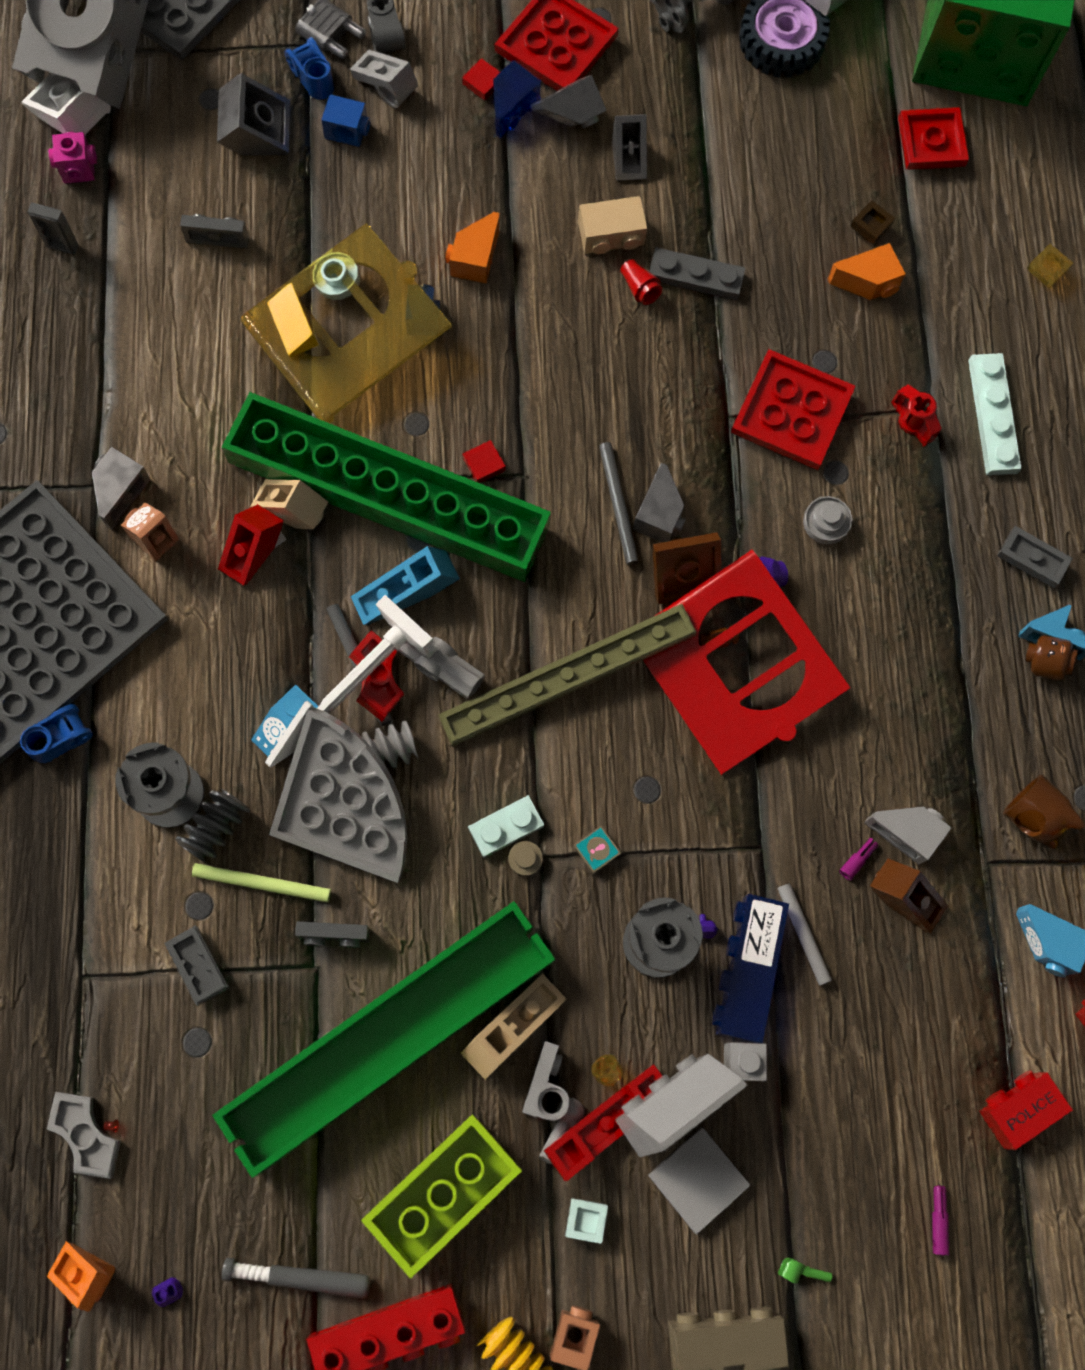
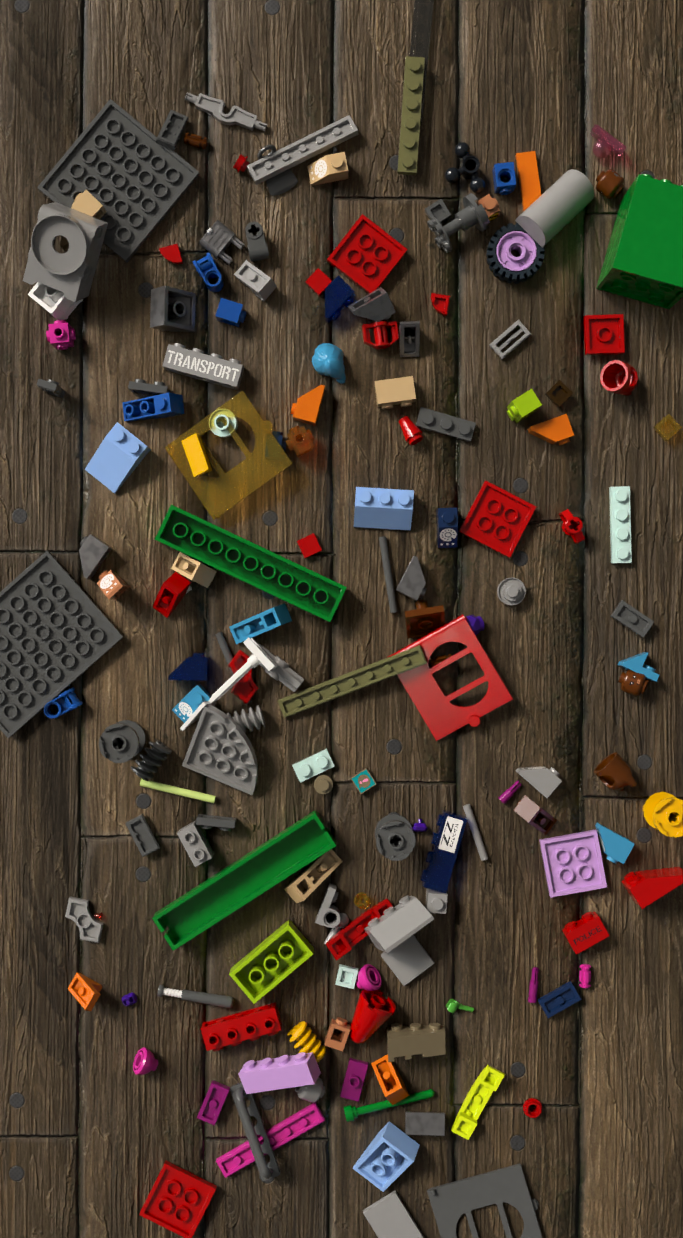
camera: 10 degrees right, 15 degrees up
none -> light blue slope [85,422,151,493]
none -> blue slope [123,393,184,422]
none -> red tile [159,244,183,264]
none -> light grey brick [162,343,244,390]
none -> clear blue slope [168,653,209,680]
none -> light grey brick [177,821,214,867]
none -> clear orange brick [285,425,314,458]
none -> dark azure hair [312,343,346,384]
none -> red cone [349,990,396,1043]
none -> light blue slope [354,487,414,531]
none -> dark pink brick [356,964,381,991]
none -> red piece [362,321,399,349]
none -> red tile [431,293,450,316]
none -> dark blue slope [436,508,458,548]
none -> light grey tile [489,319,531,360]
none -> lime piece [507,389,542,423]
none -> dark blue plate [537,981,581,1018]
none -> lavender plate [539,830,607,898]
none -> dark pink piece [579,964,591,988]
none -> red piece [600,360,639,396]

